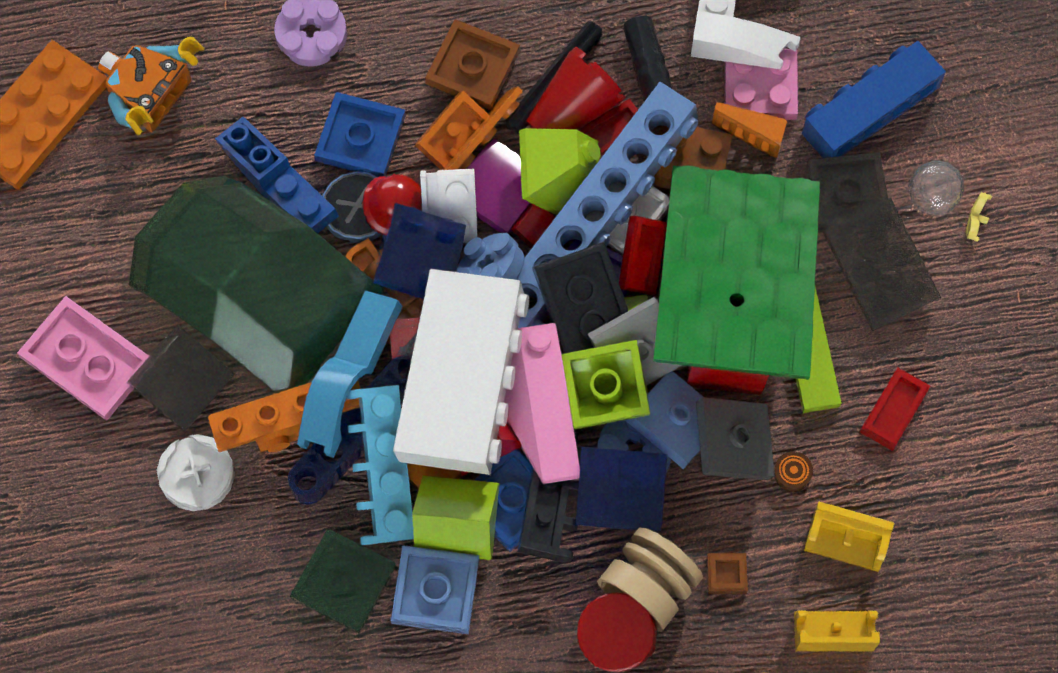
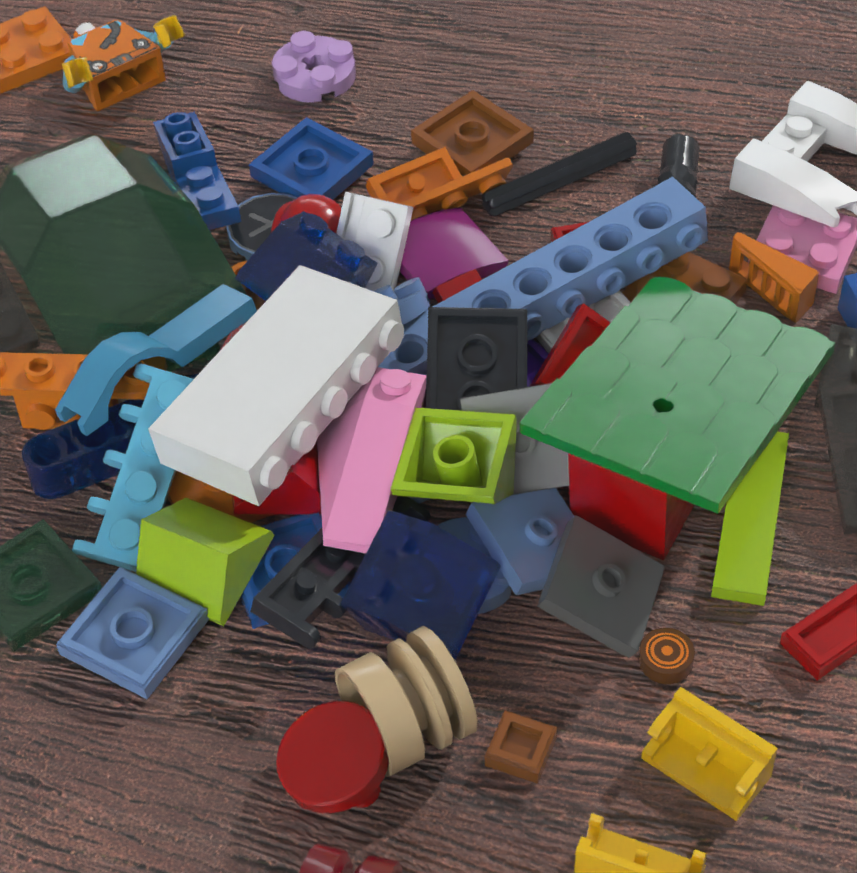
camera: 25 degrees right, 20 degrees down
lime slope [519,128,601,215] -> none
red cone [526,47,626,130] -> none

